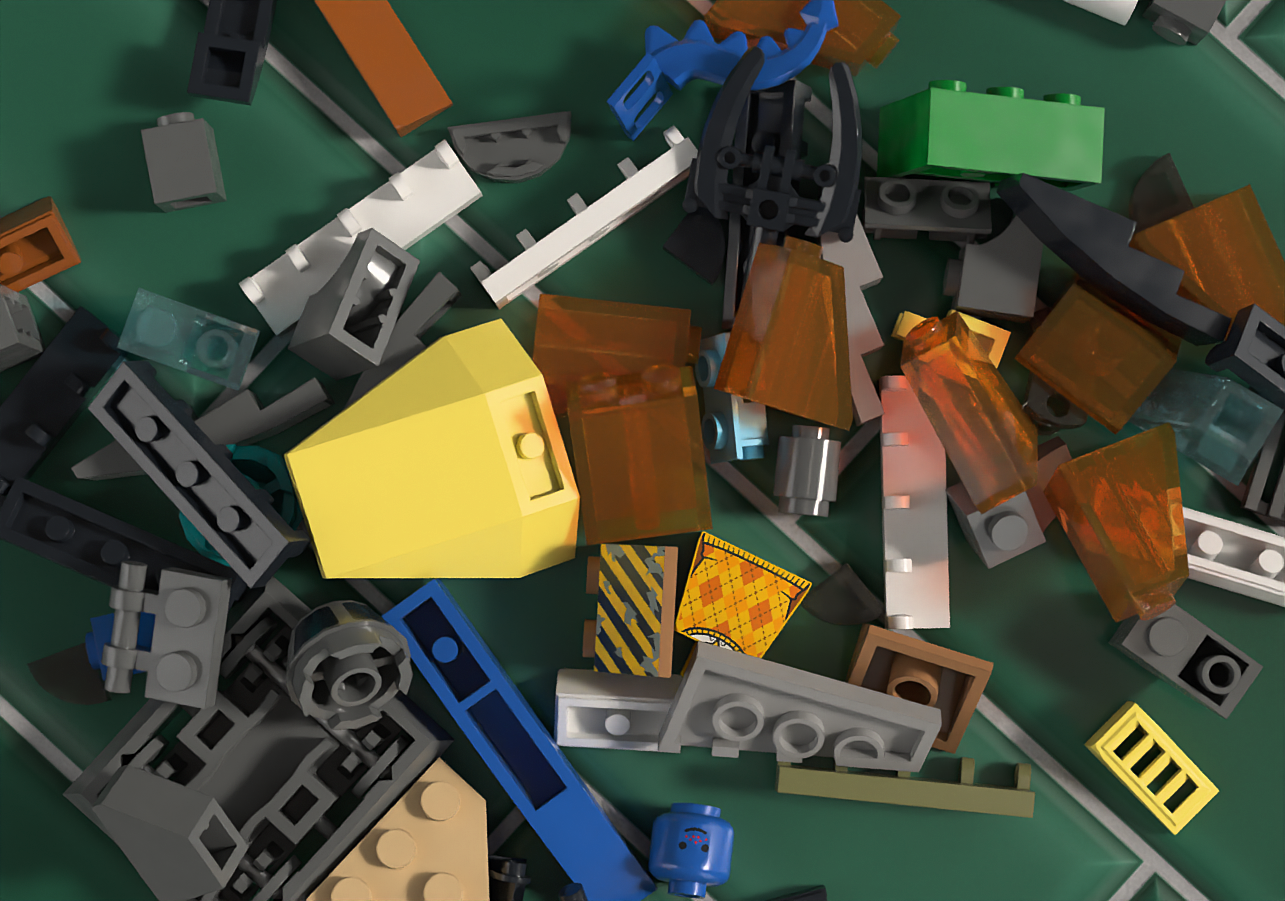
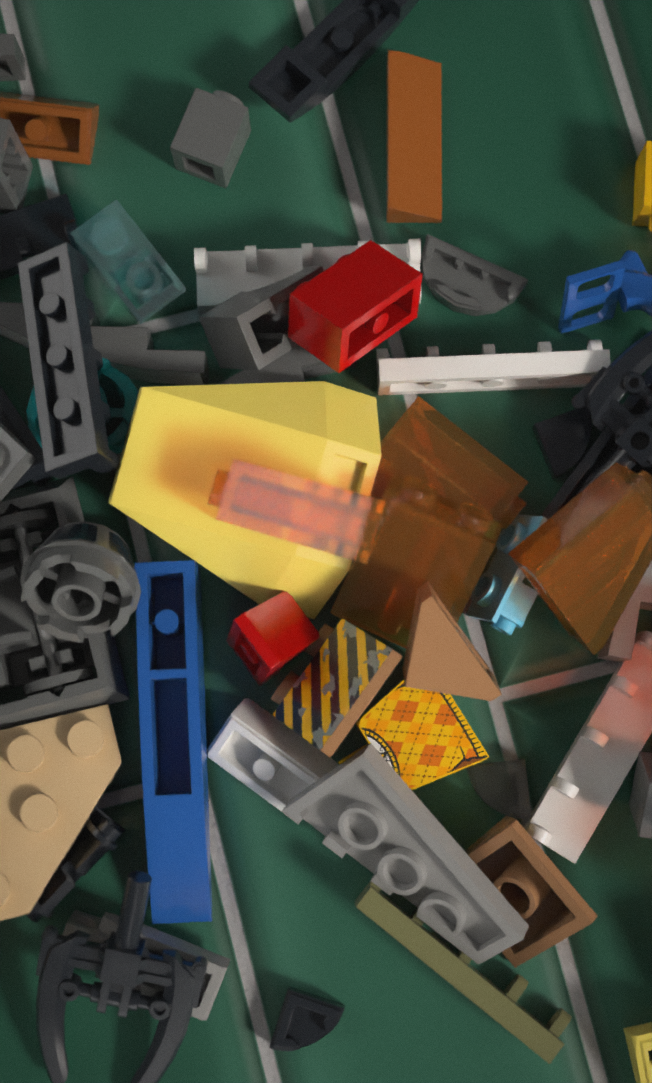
camera: 30 degrees right, 5 degrees down
blue head [648,803,734,899] -> none
dark grey brick [773,425,841,517] -> none
none -> clear orange slope [208,459,386,564]
none -> red slope [226,592,320,686]
none -> red brick [288,240,423,373]
none -> medium nougat slope [402,581,502,701]

